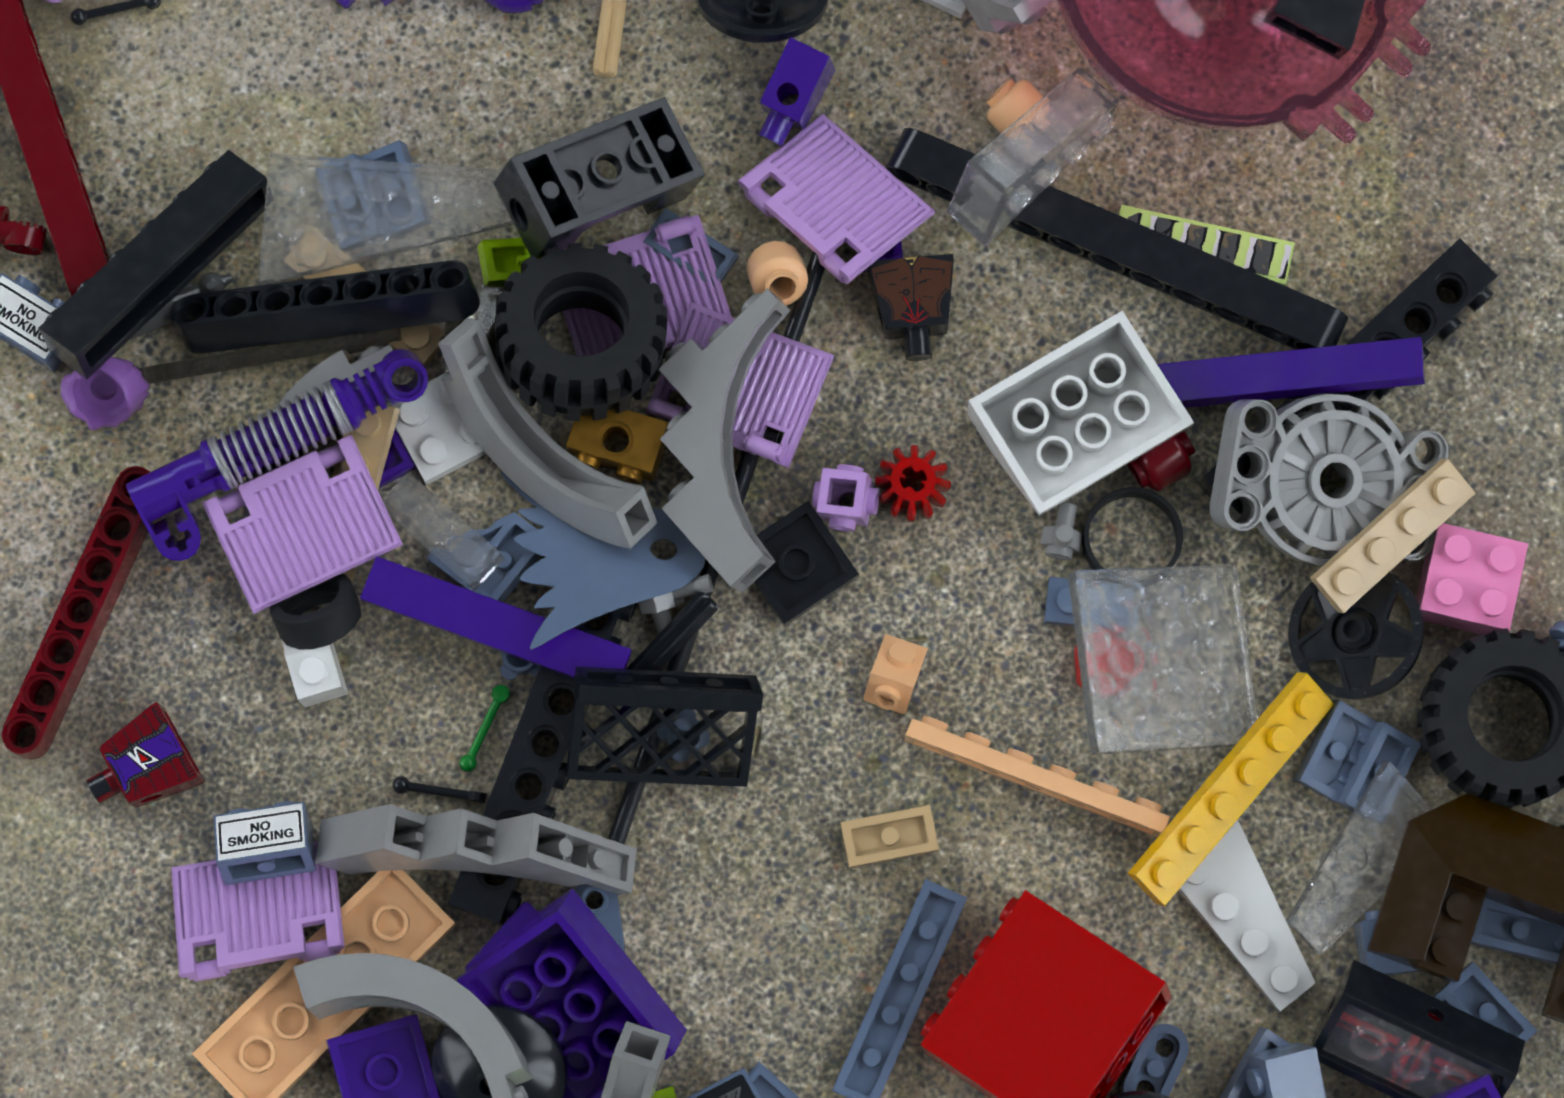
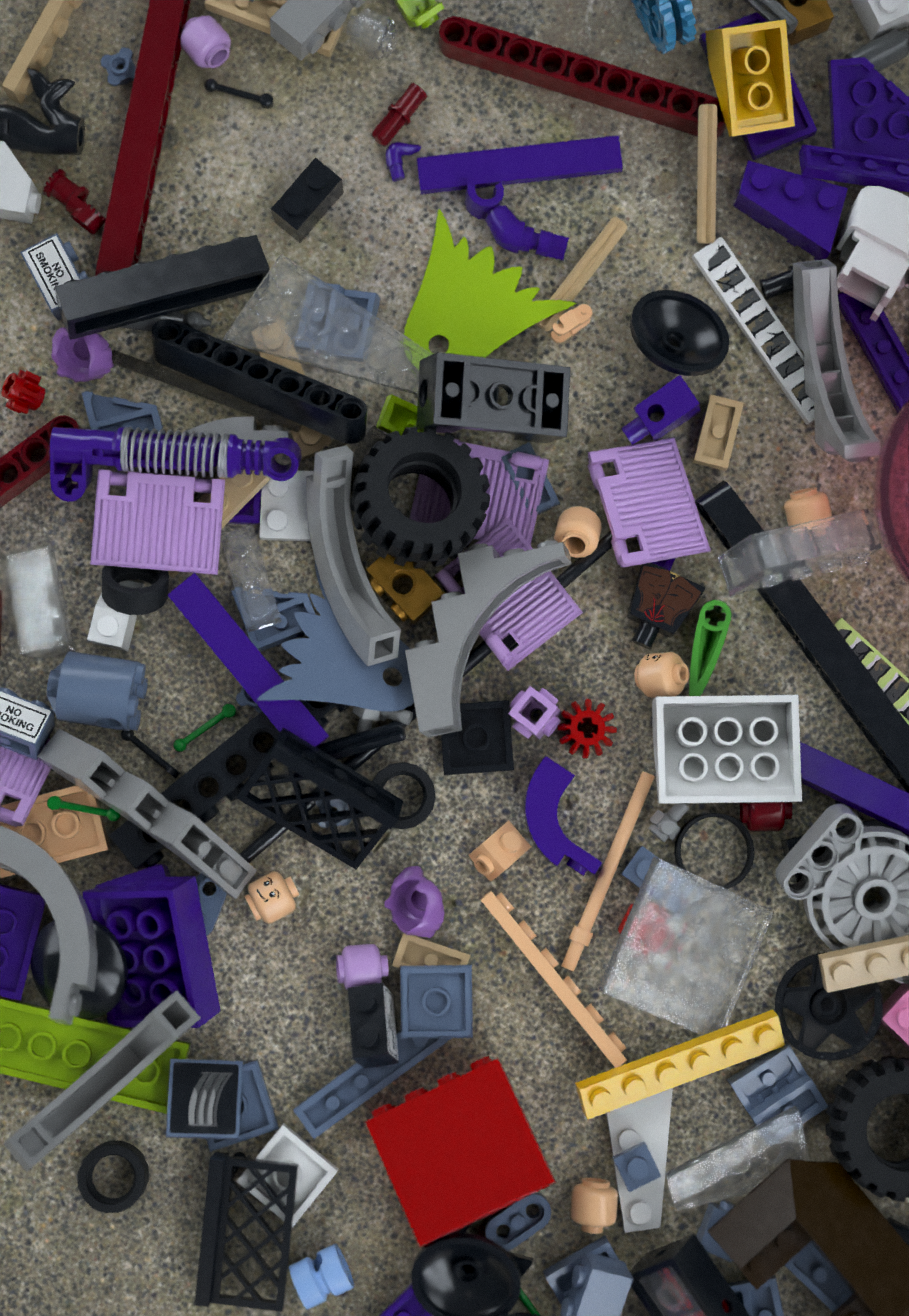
camera: 25 degrees right, 5 degrees up
none -> red gear [1,370,45,414]
none -> clear wedge [4,547,76,661]
none -> sand blue cylinder [47,651,148,731]
none -> green hinge [47,796,121,821]
none -> sand blue wing [81,391,164,434]
none -> light nougat head [244,871,300,924]
none -> black brick [271,157,344,243]
none -> lavender head [336,944,388,990]
none -> black brick [348,983,399,1068]
none -> black tyre [372,762,436,829]
none -> medium lavender hair [384,866,444,938]
none -> sand blue tile [400,965,473,1039]
none -> lime piece [403,209,576,370]
none -> dark purple arch [524,756,602,876]
none -> light nougat piece [551,304,592,343]
none -> light nougat bar [561,771,655,972]
none -> light nougat head [570,1177,618,1234]
none -> sand blue plate [612,1141,661,1192]
none -> light nougat head [634,652,689,698]
none -> bright green piece [689,599,732,696]
none -> tan plate [692,394,744,471]

